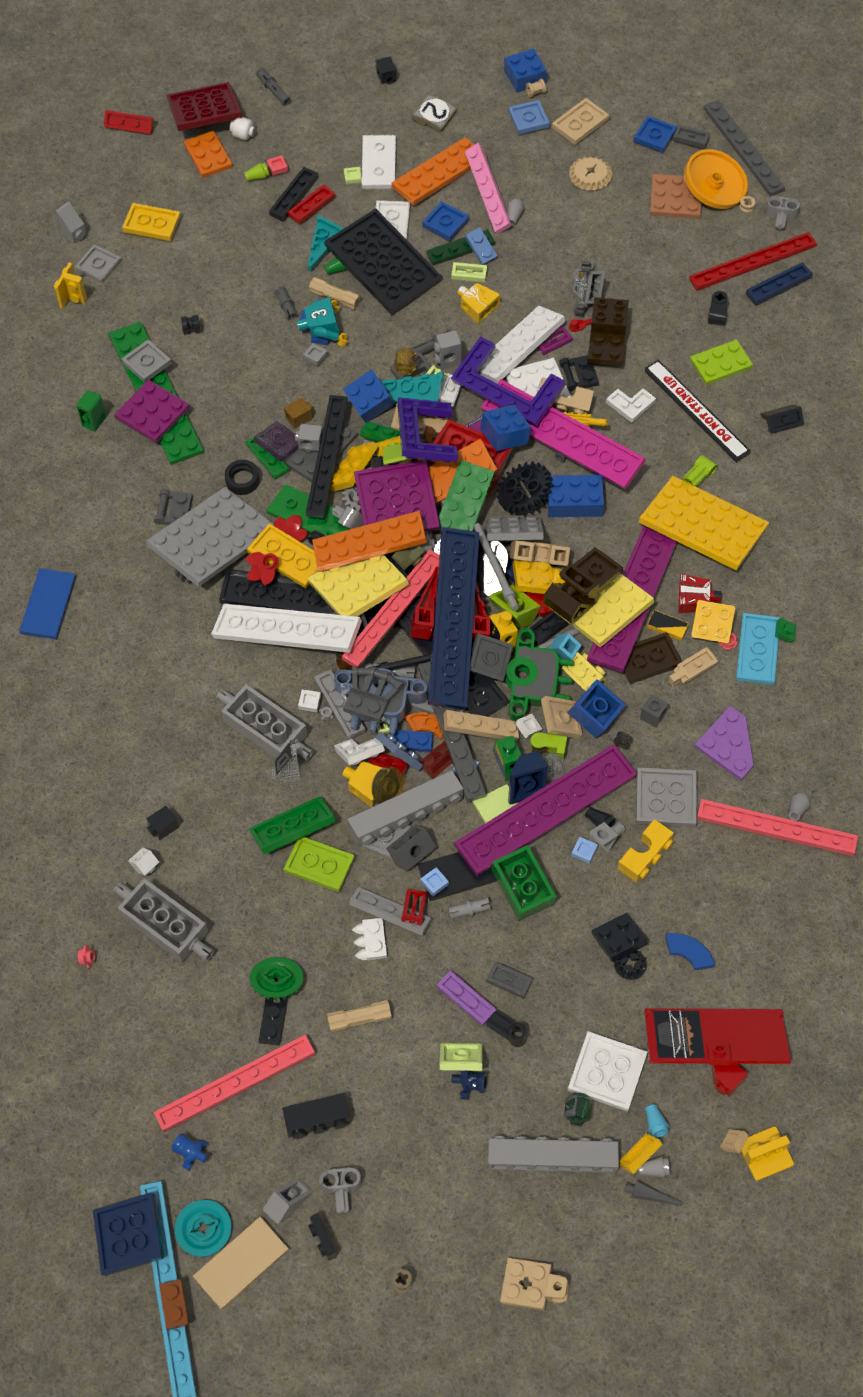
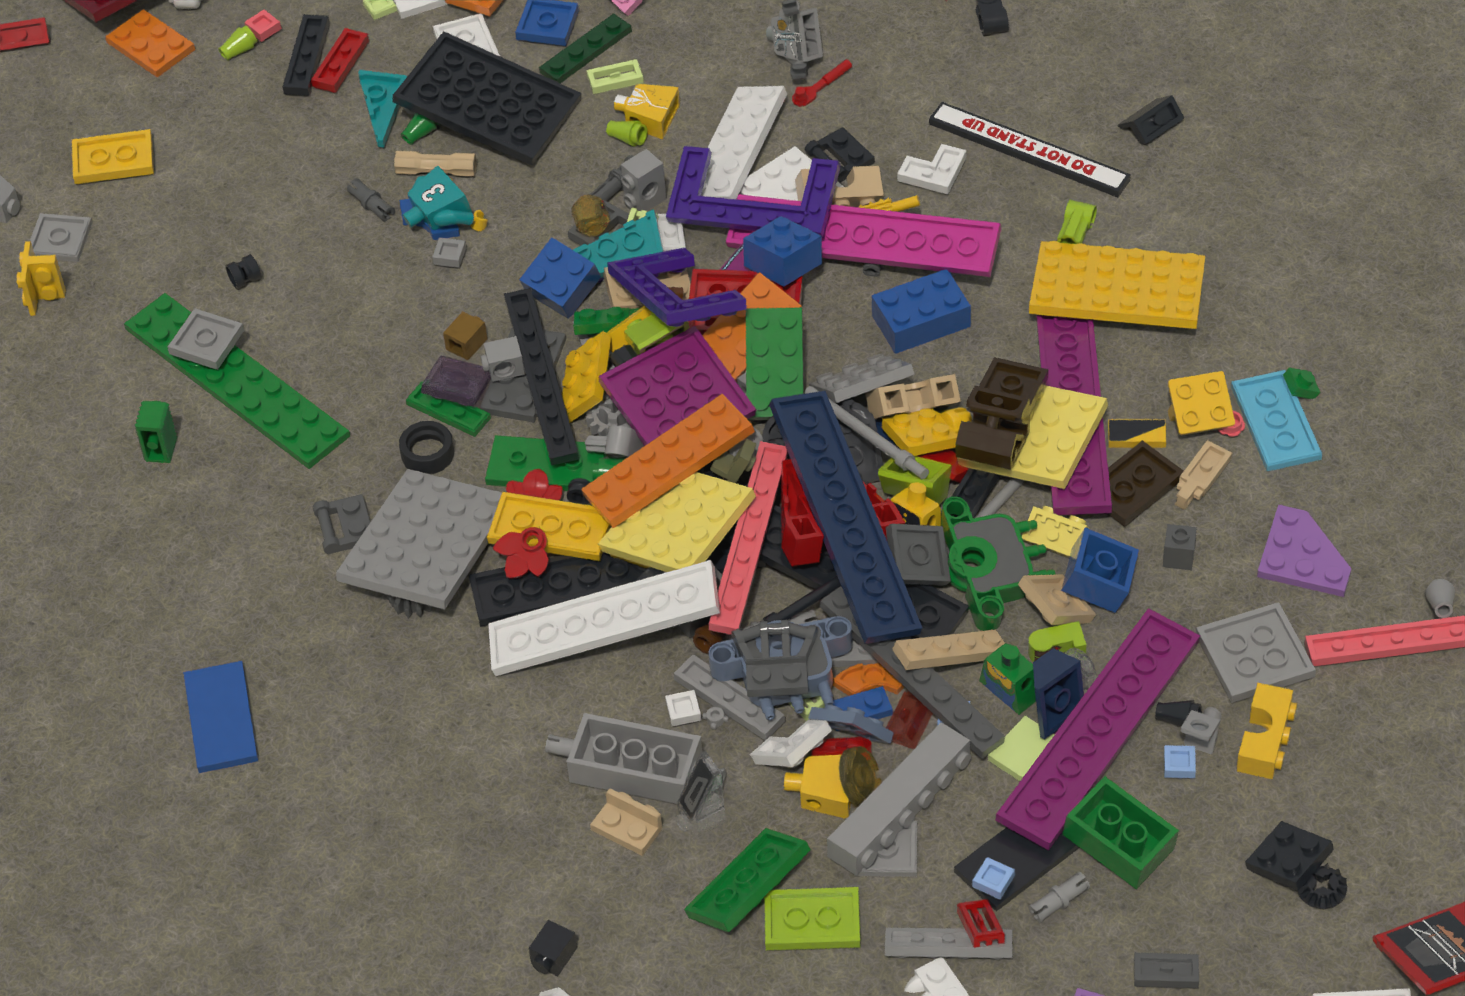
camera: 20 degrees left, 10 degrees down
magenta plate [114,379,190,444] -> none
dark grey brick [386,824,436,871] -> none
medium blue plate [465,227,497,265] -> none
black gear [496,461,553,515] -> none
white plate [515,714,542,739] -> none
magenta tile [538,326,573,356] -> none
medium azure brick [548,633,582,660] -> none
dark brown piece [587,297,629,366] -> none
clear smoke bush [613,732,633,750] -> none
blue tile [665,933,715,971] -> none
red torso [678,574,721,614] -> none
lime plate [690,339,753,386] -> none
none -> tan bracket [590,789,662,856]
none -> lime cone [606,120,647,147]

